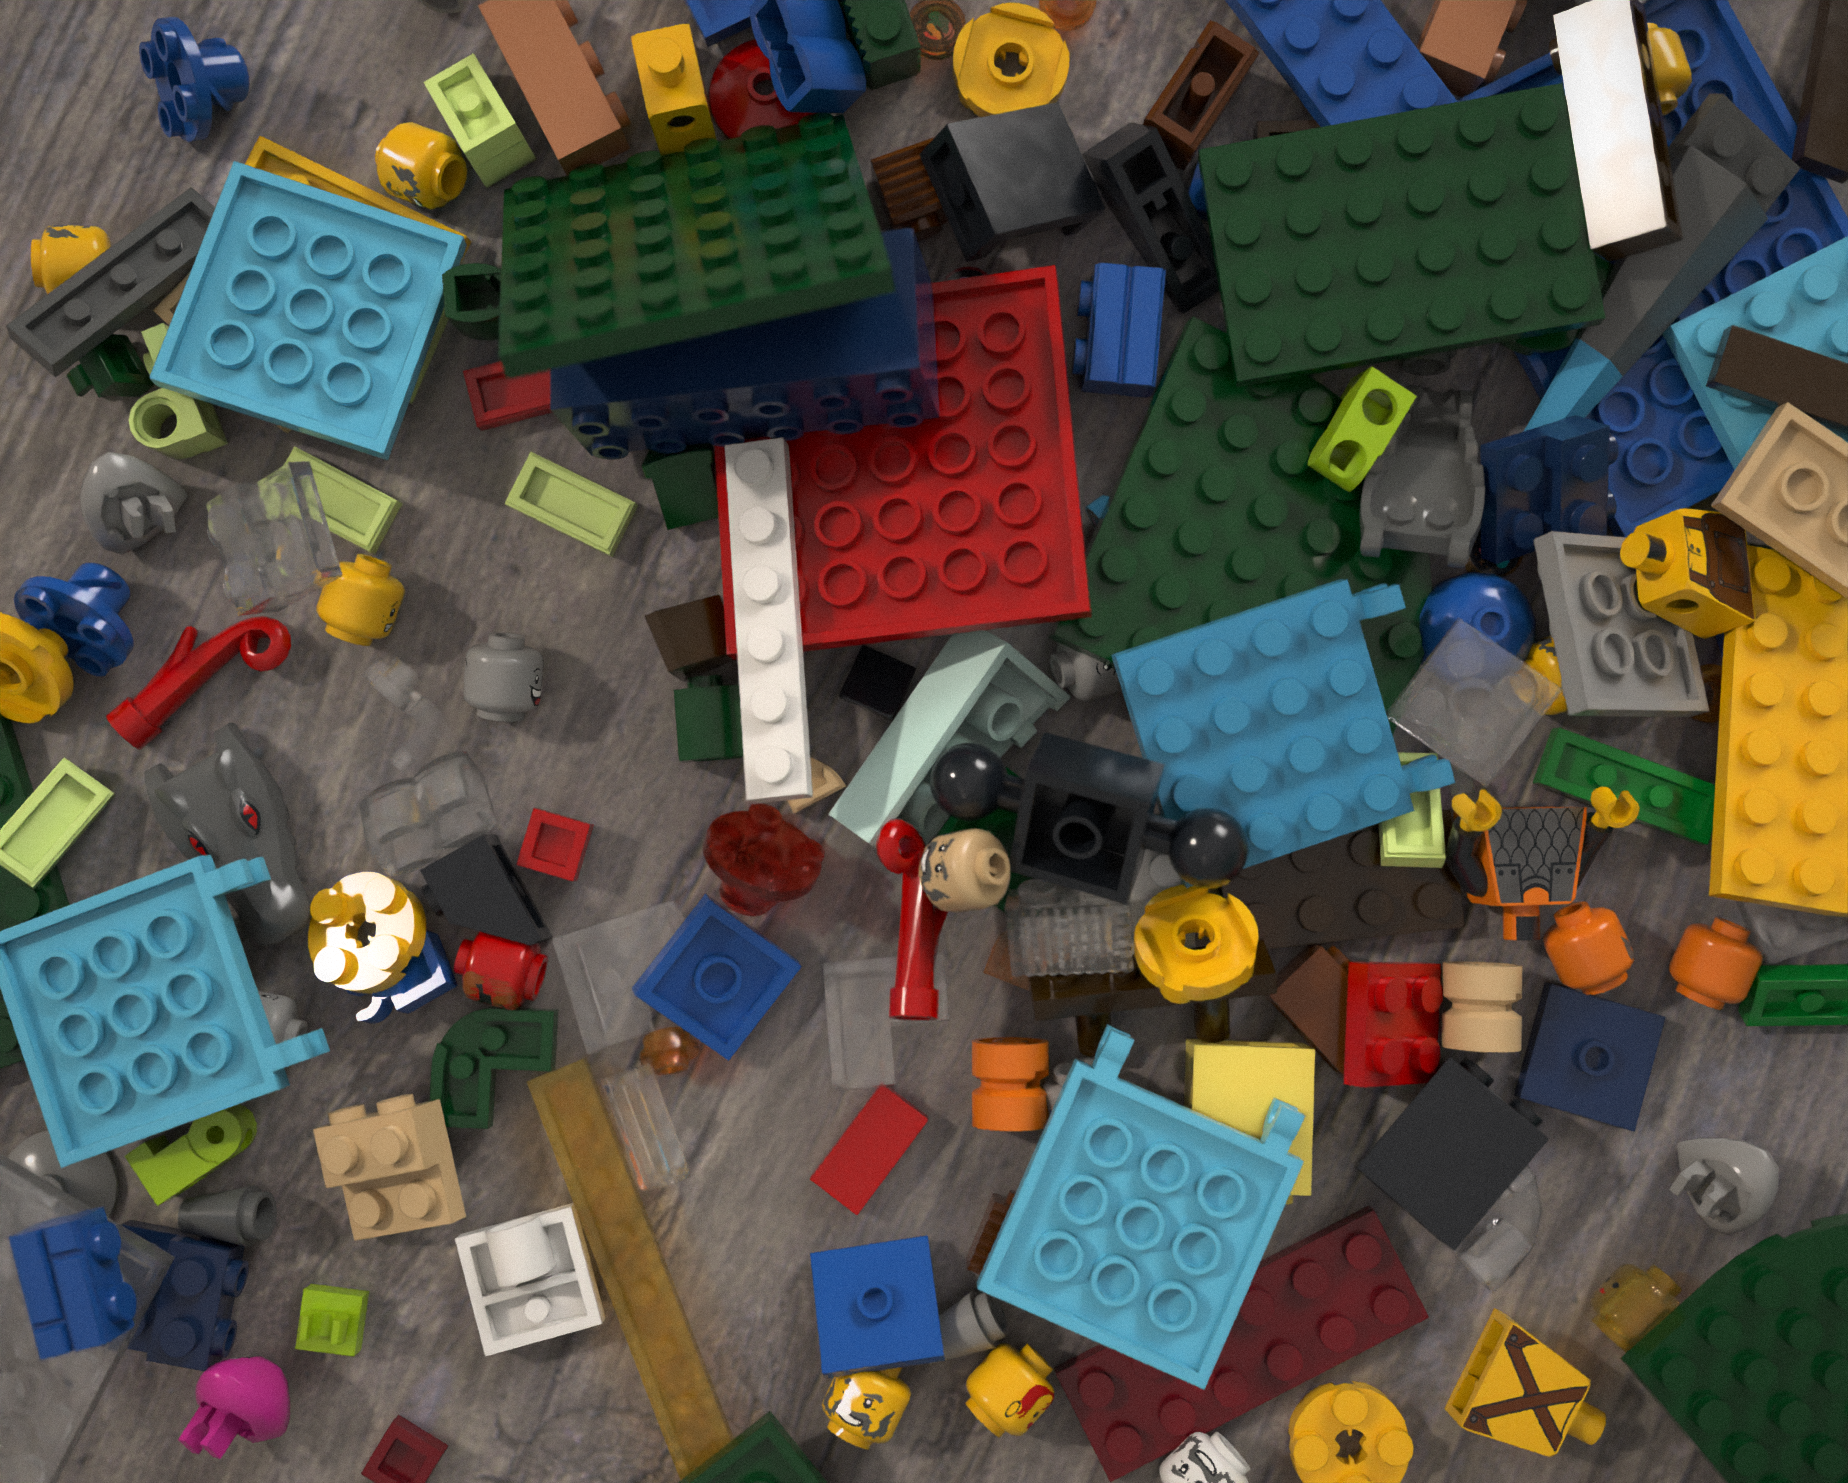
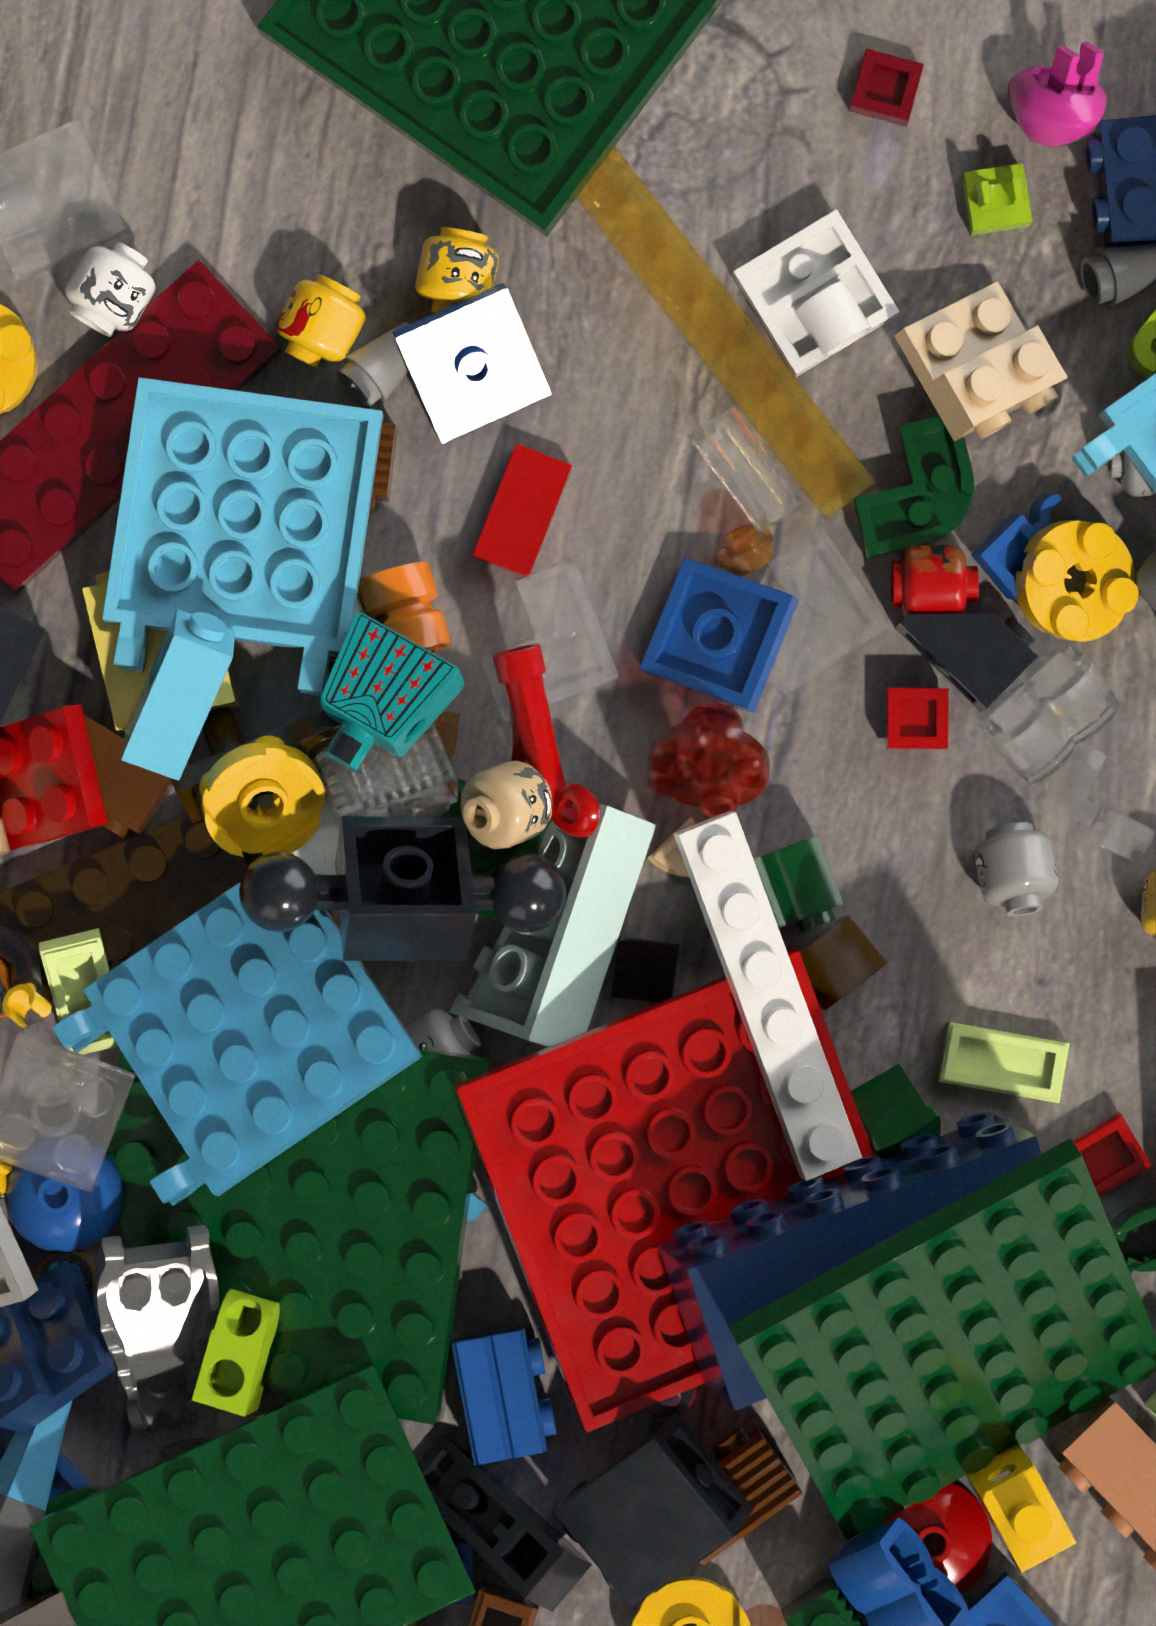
camera: 165 degrees right, 0 degrees up
none -> medium azure brick [121,609,235,781]
none -> teal torso [320,611,465,772]

